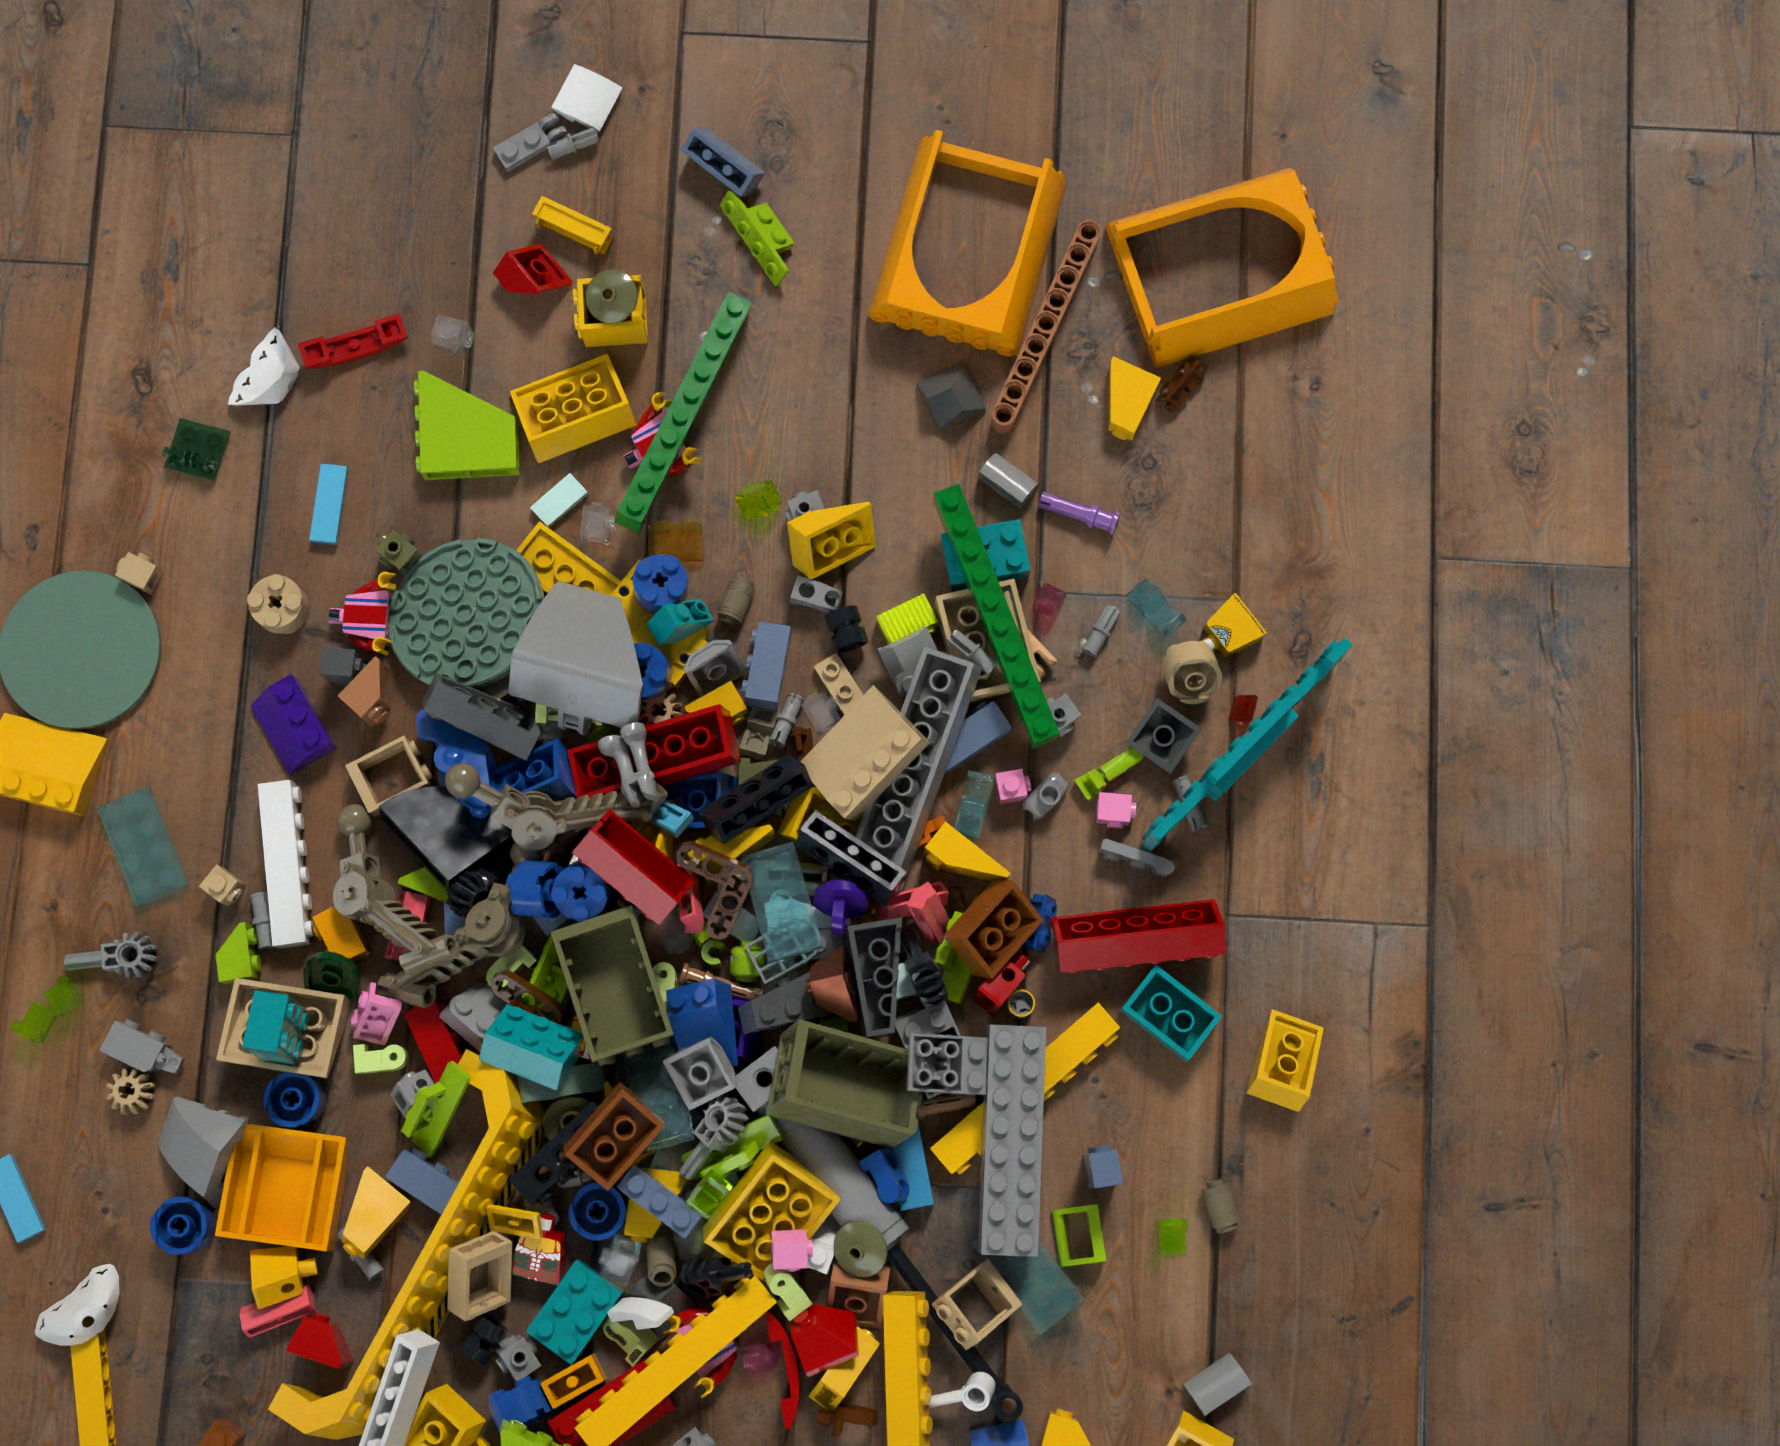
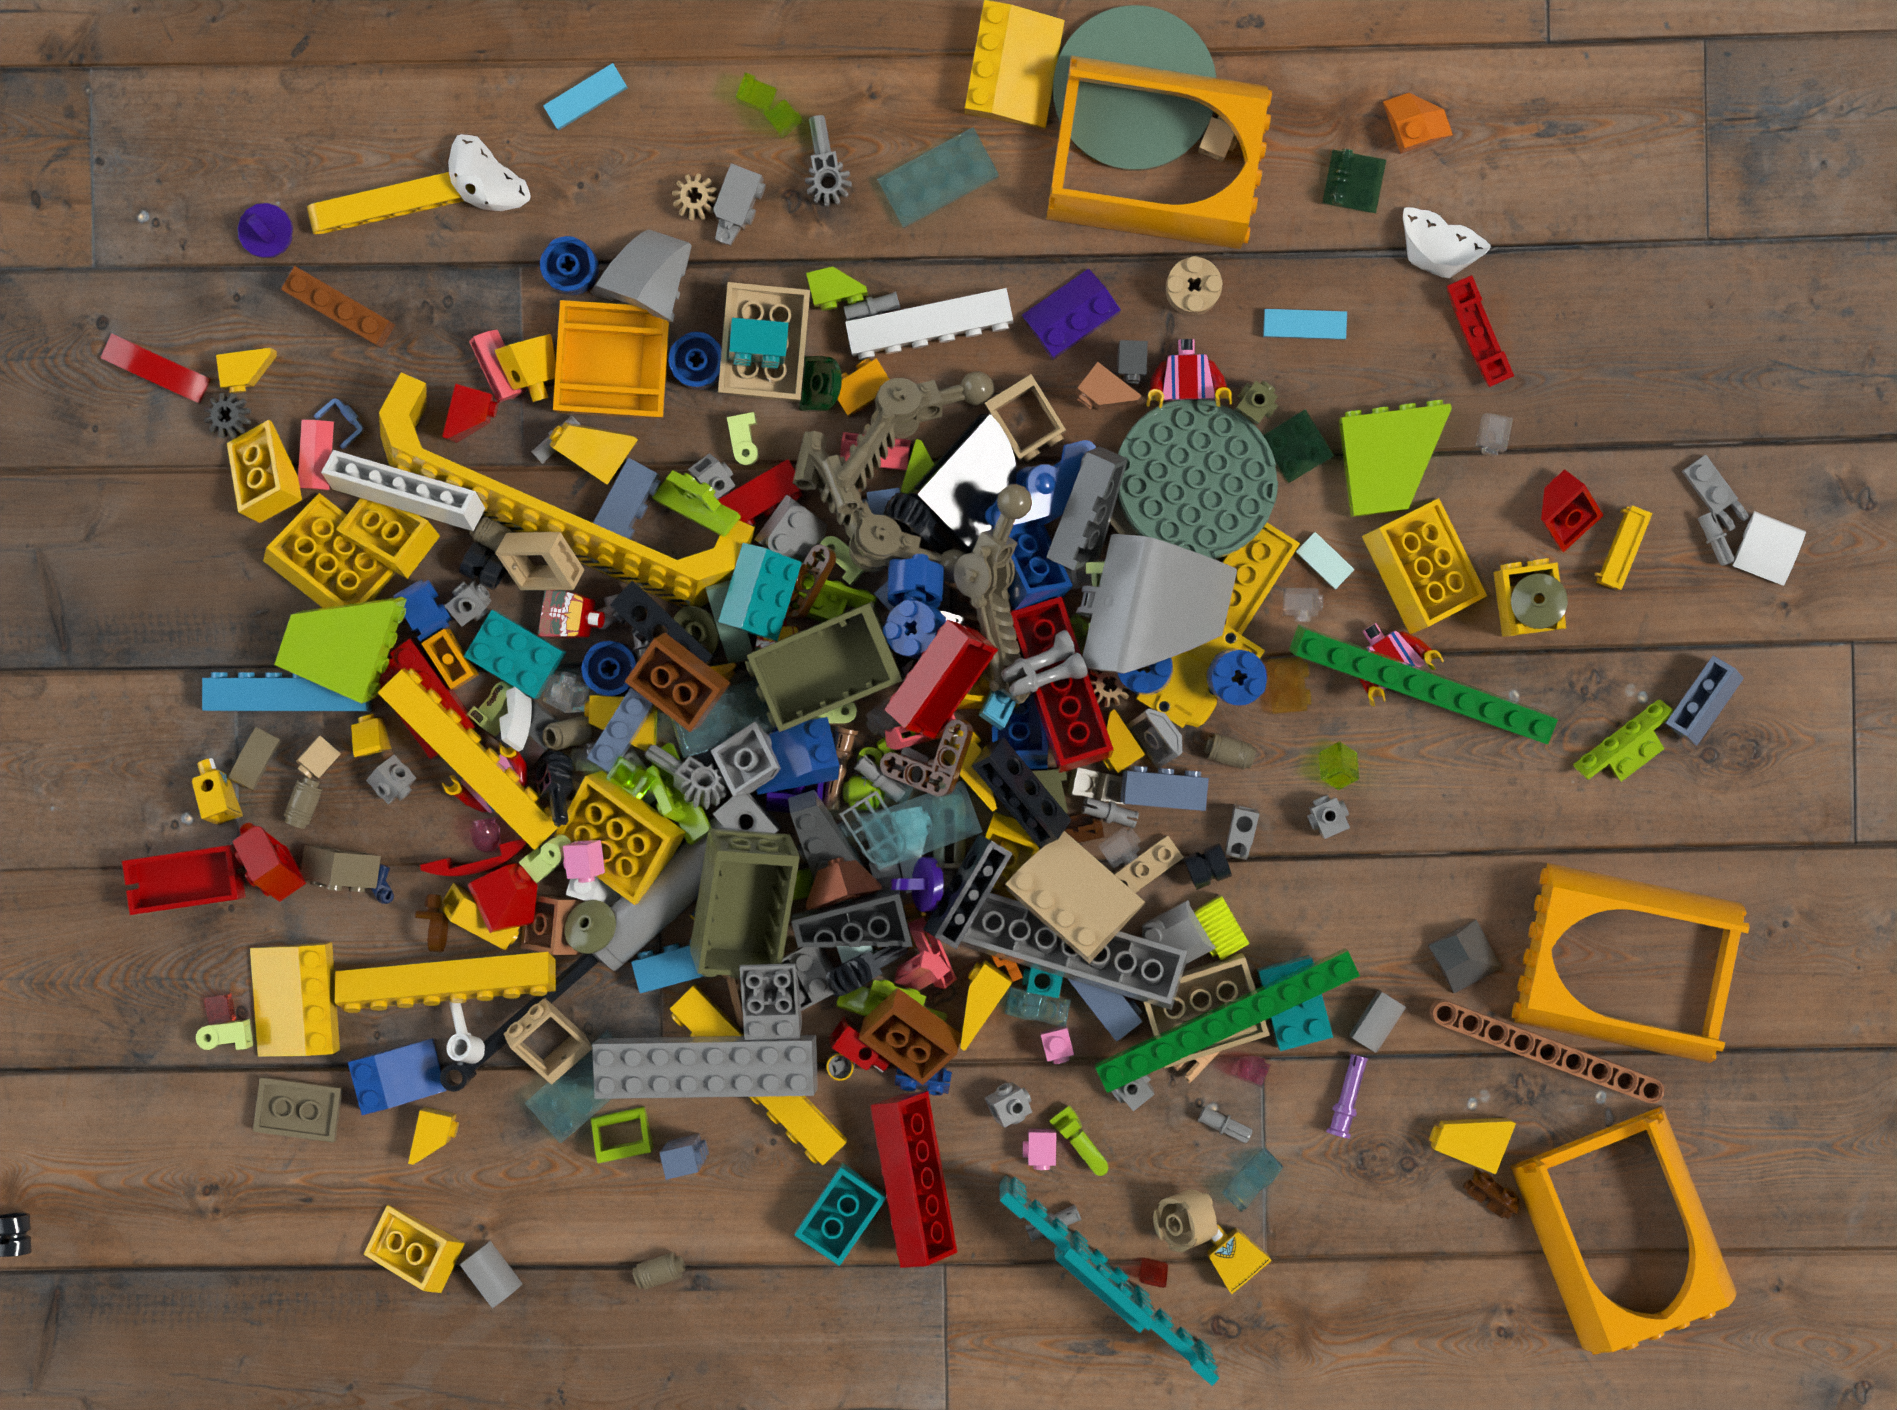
camera: 85 degrees right, 10 degrees up
tan brick [199,864,246,907] -> none
bright pink bracket [350,982,402,1046] -> none
yellow slope [486,1204,543,1240] -> none
teal slope [647,598,714,645] -> none
yellow slope [787,502,876,580] -> none
blue leg [859,1148,910,1203] -> none
light grey axle [947,630,998,675] -> none
light grey piece [1022,772,1068,820] -> none
light grey hinge [1098,839,1175,878] -> none
dark grey slope [1126,698,1202,774] -> none
clear neon green panel [1156,1219,1188,1254] -> none
yellow slope [1246,1009,1324,1112] -> none
none -> dark tan head [469,516,516,552]
none -> light grey pin [854,754,907,802]
none -> light grey brick [985,1082,1032,1128]
none -> teal brick [1022,967,1063,998]
none -> light orange panel [1046,55,1272,249]
none -> clear green hinge [1263,409,1334,483]
none -> orange slope [1383,93,1453,154]

